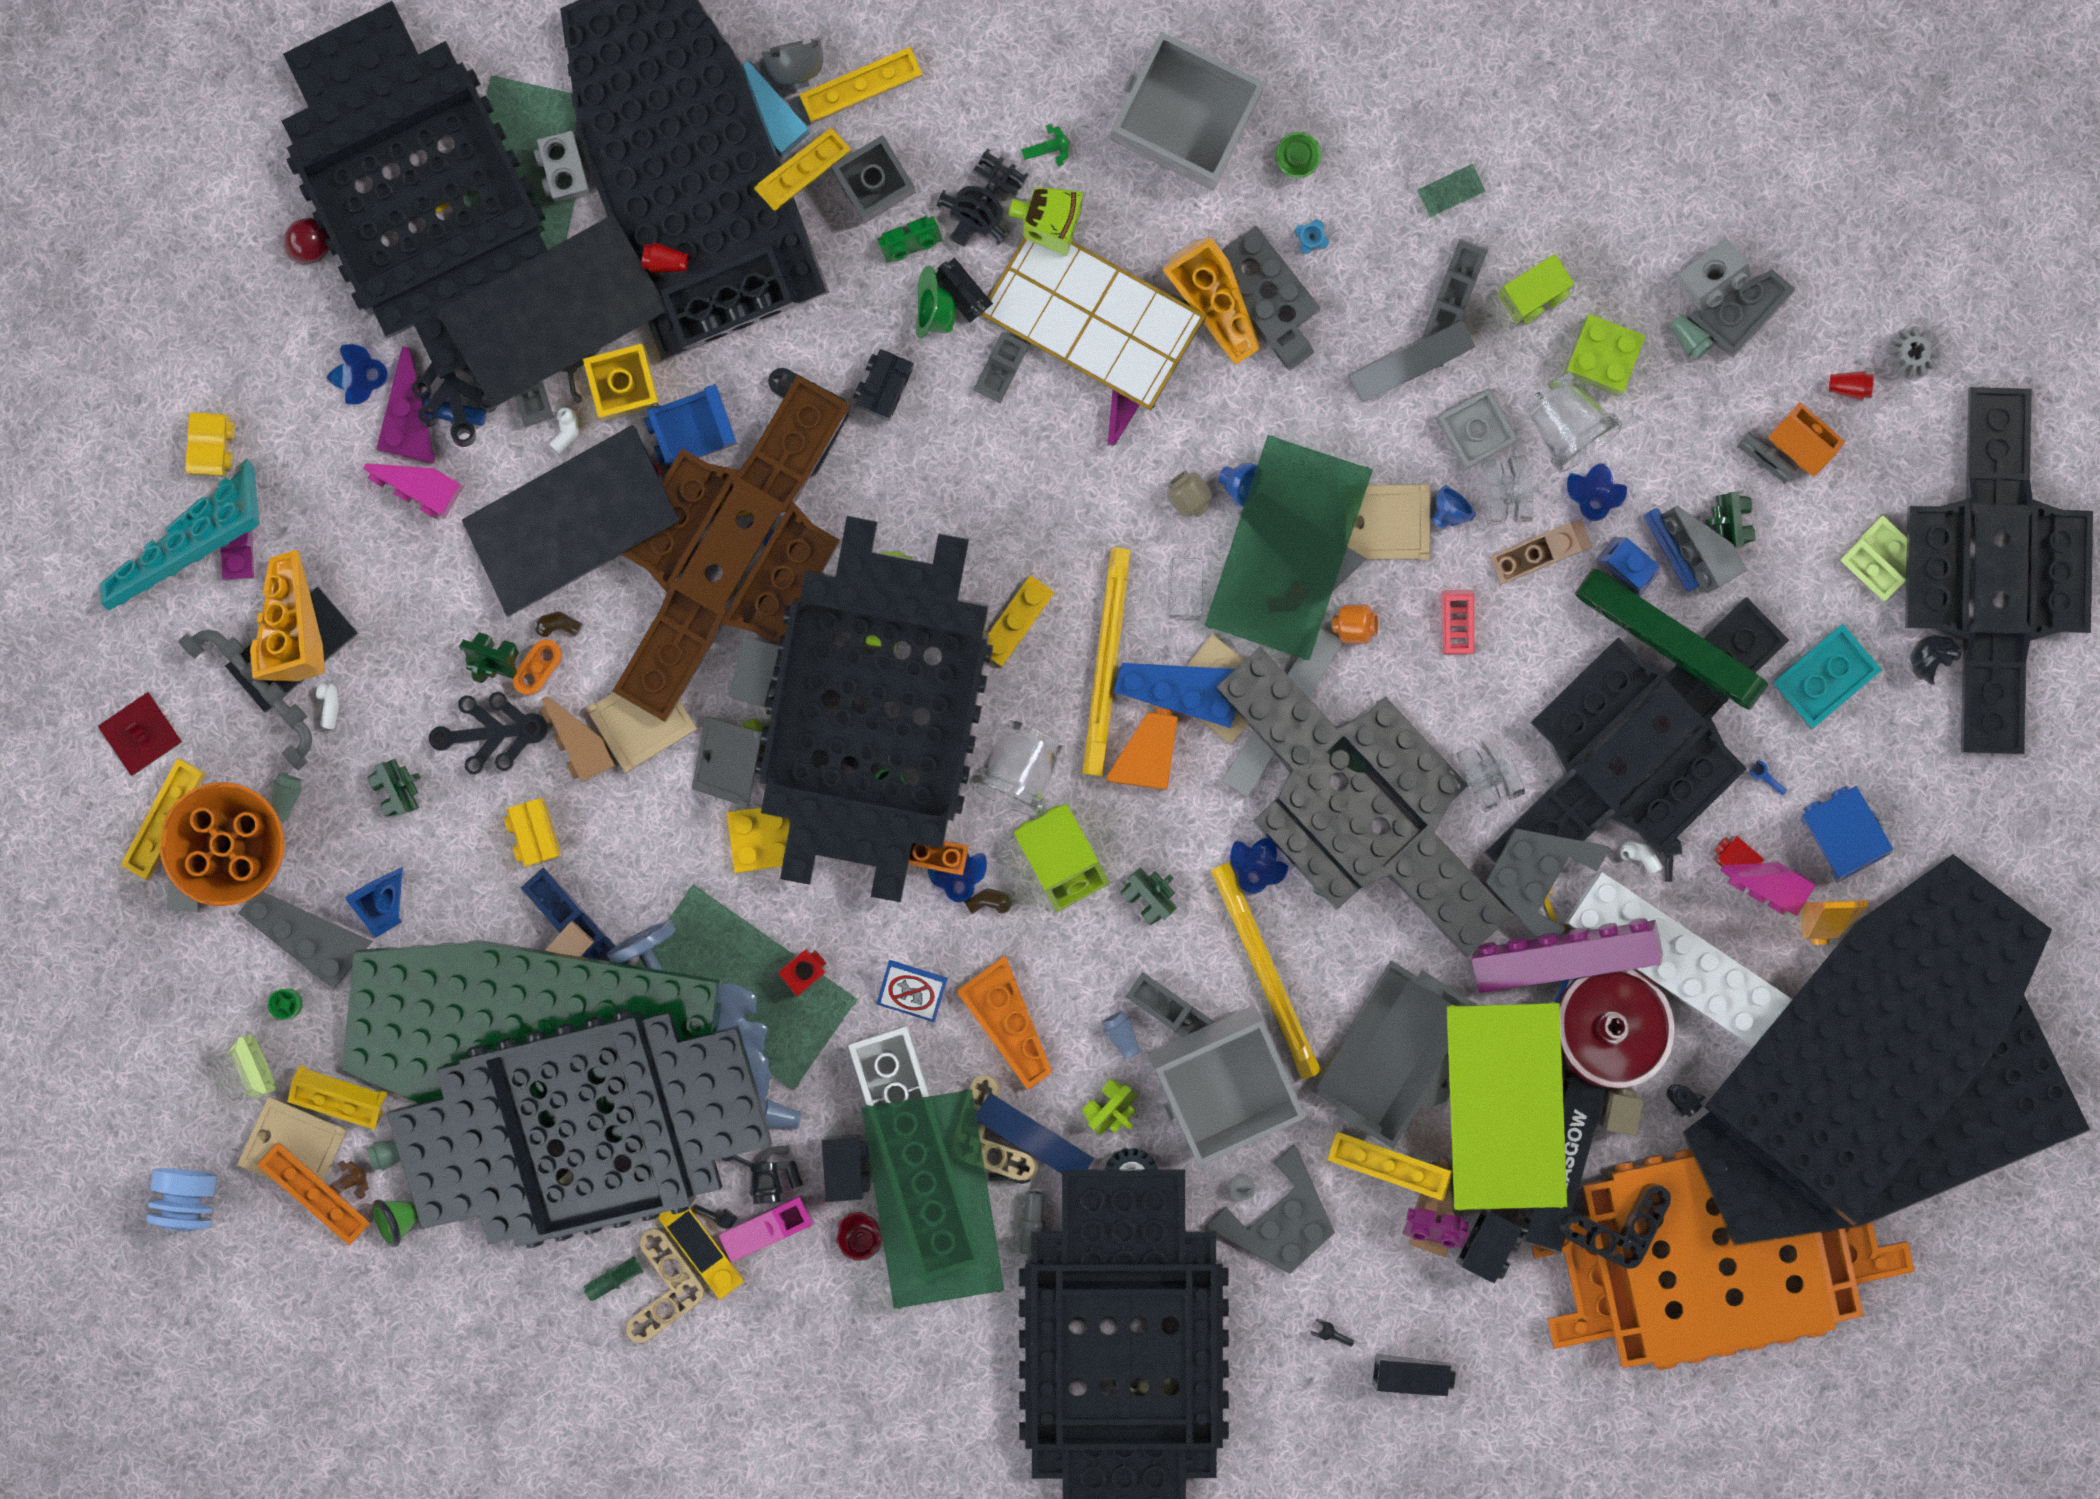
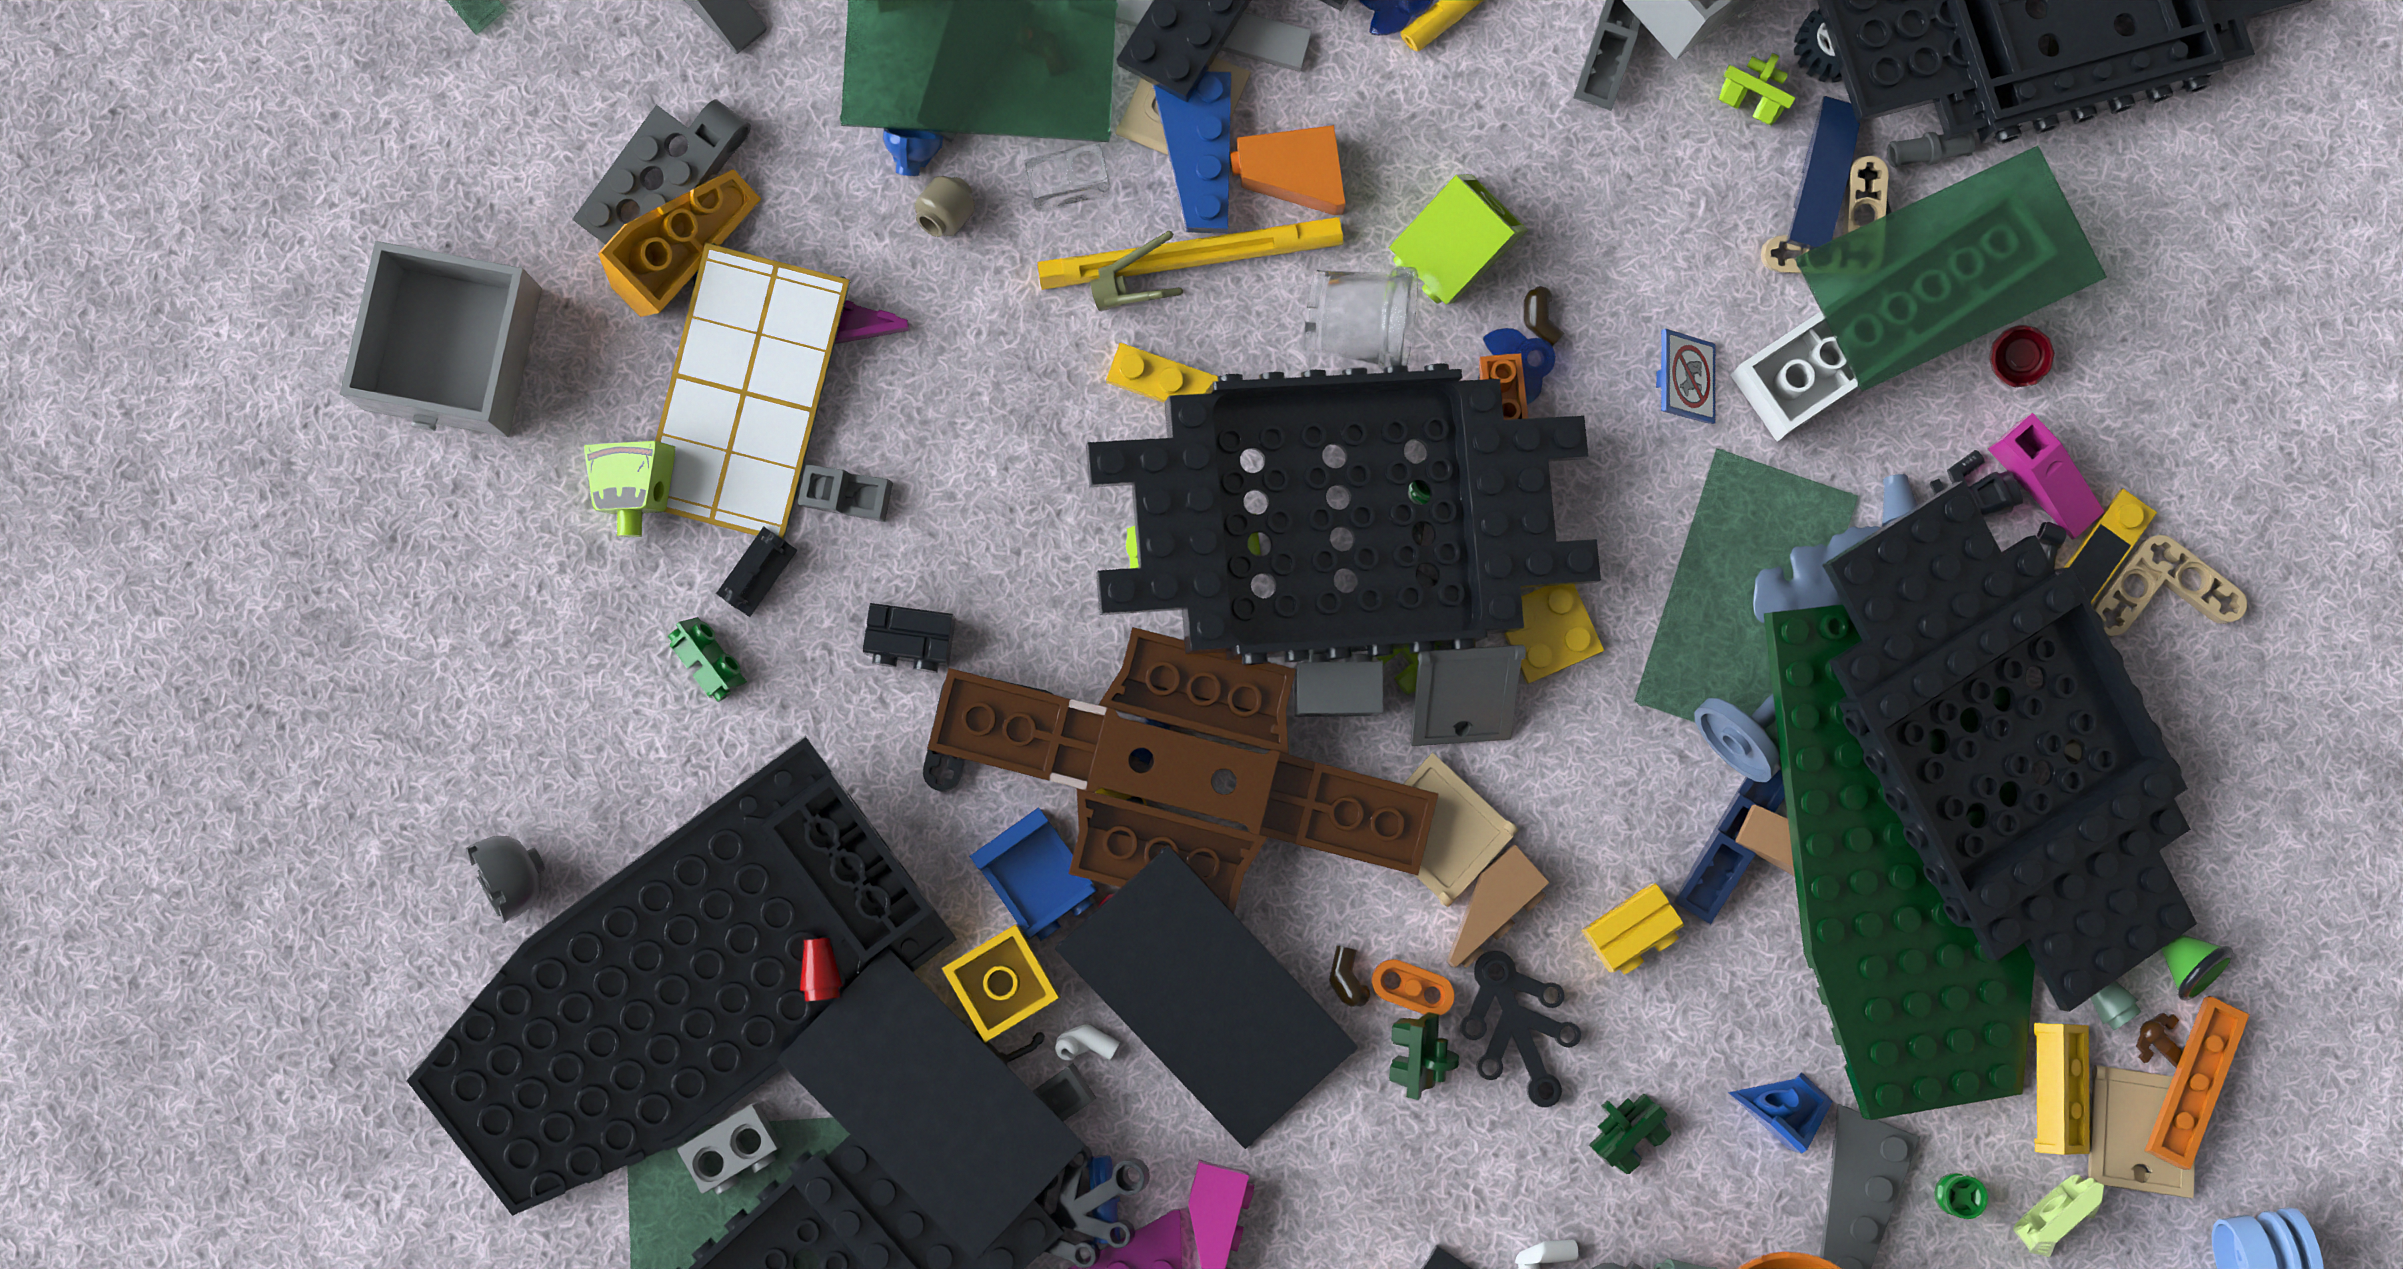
camera: 105 degrees left, 5 degrees down
clear green axle [583,1255,644,1301] -> none
medium azure slope [743,61,810,157] -> none
yellow plate [754,128,852,211] -> none
red brick [778,949,827,996] -> none
yellow plate [799,46,923,124] -> none
black brick [821,1134,870,1202] -> none
dark grey brick [831,135,916,224] -> none
green piece [916,266,956,338] -> none
black piece [937,148,1029,247] -> none
orange wing [956,955,1052,1090] -> none
green piece [1021,123,1070,166] -> none
sand blue cone [1102,1011,1141,1059] -> none
dark green hips [1121,867,1177,925] -> none
bright green hair [1276,132,1322,178] -> none
dark azure plate [1295,220,1329,254] -> none
none -> olive plant [1090,231,1183,312]

